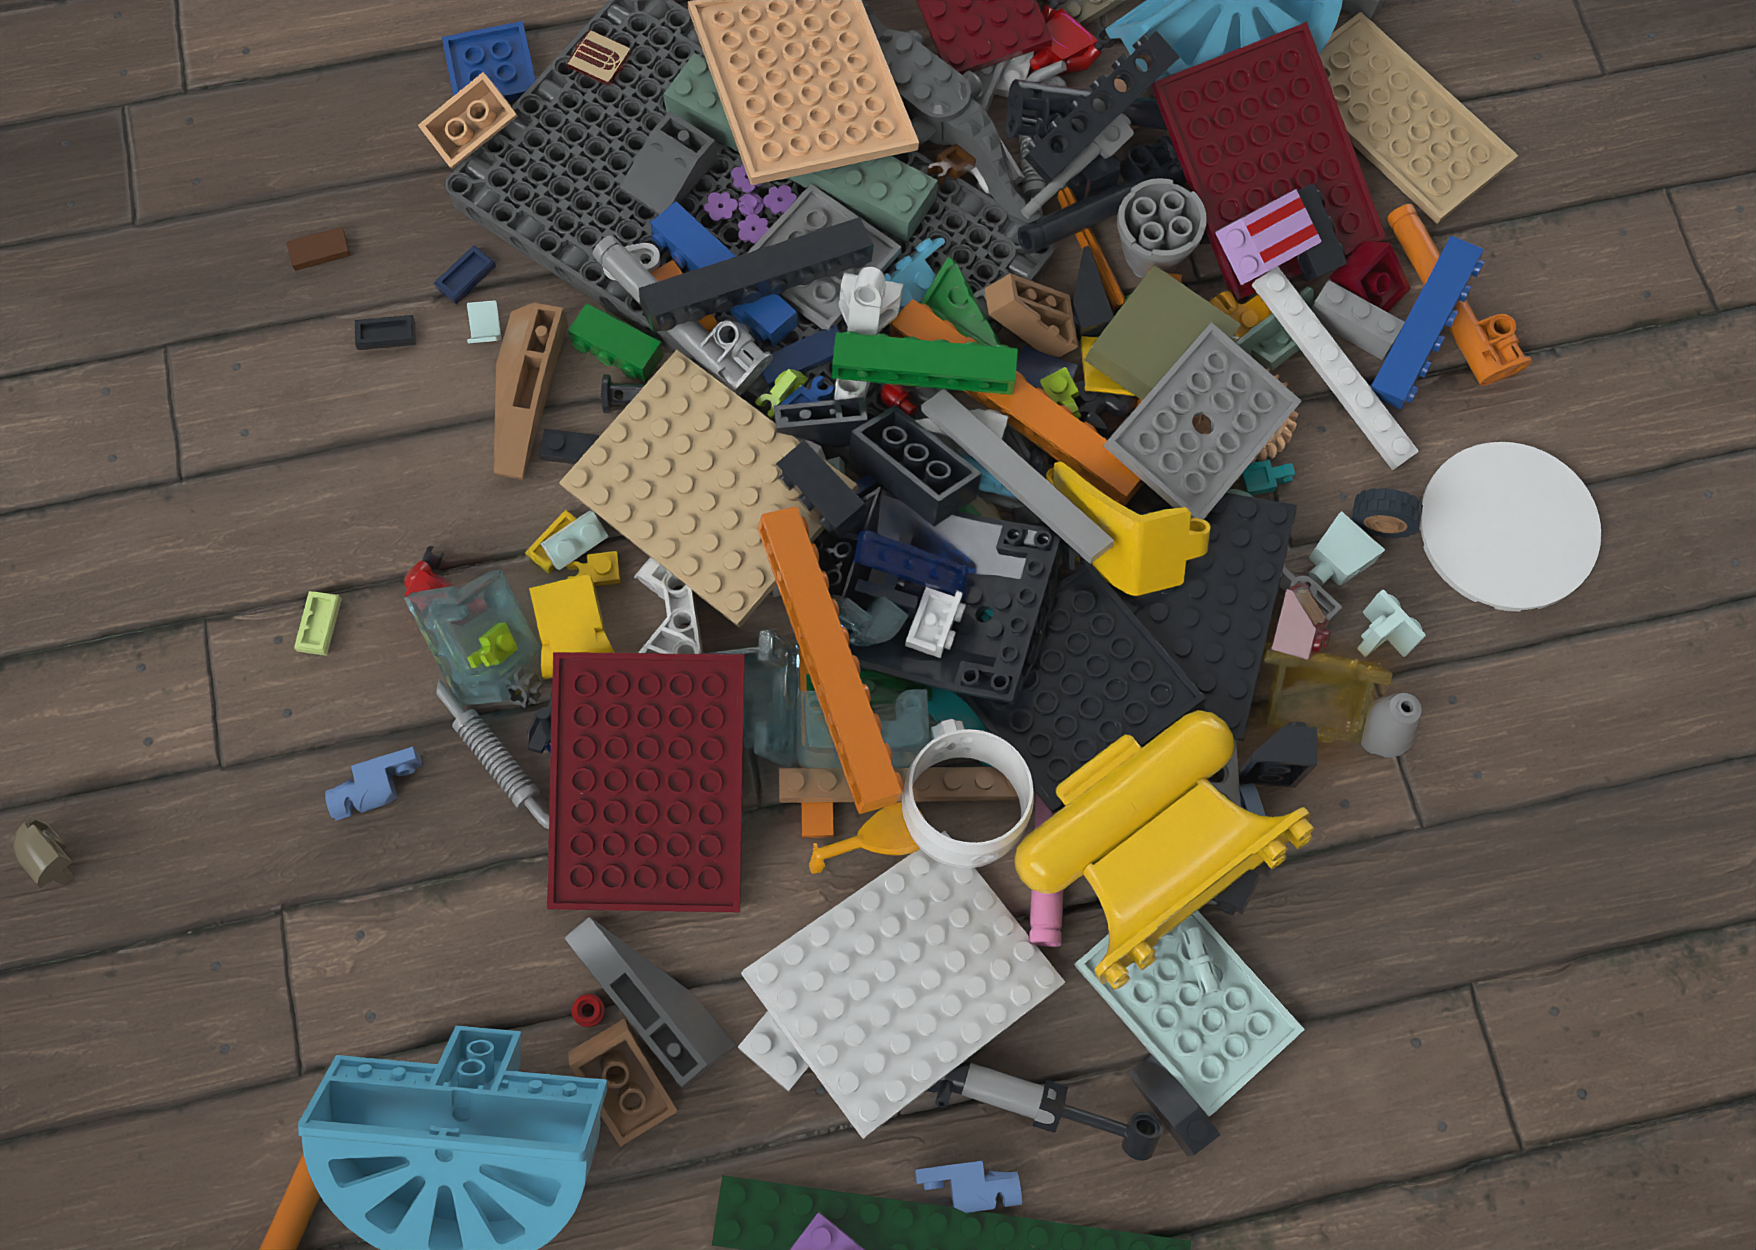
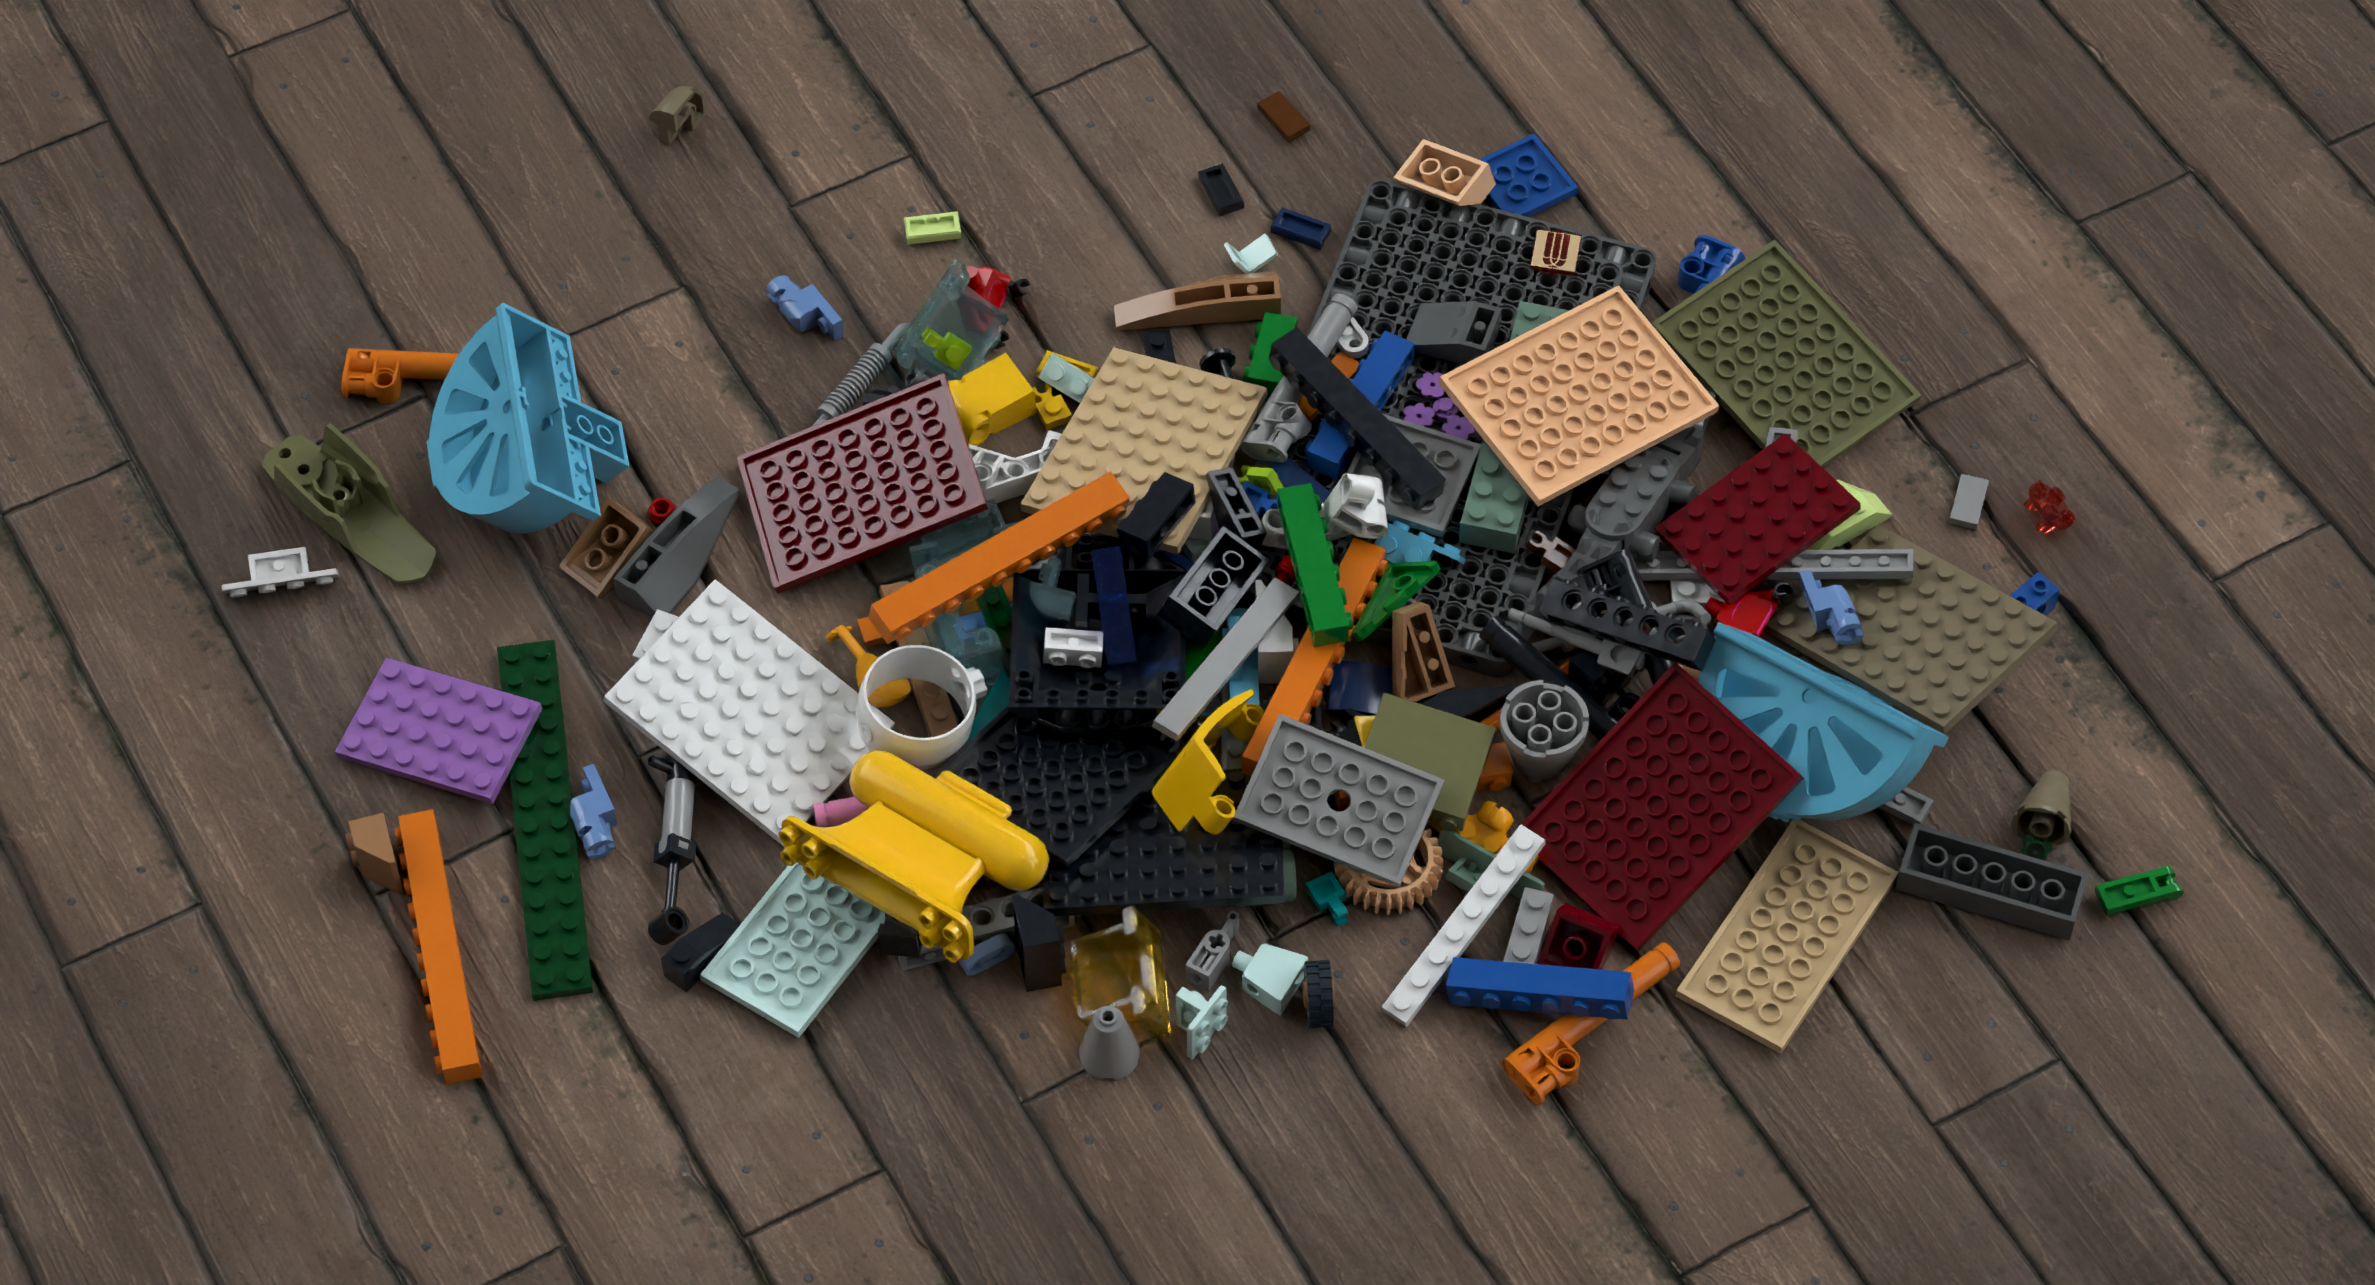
camera: 75 degrees right, 15 degrees down
lime plate [1039,367,1081,419] -> none
light aqua pin [1181,926,1222,996] -> none
lavender slope [1215,189,1322,285] -> none
slope [1272,583,1331,660] -> none
black brick [1295,183,1347,281] -> none
white tile [1420,442,1601,612] -> none

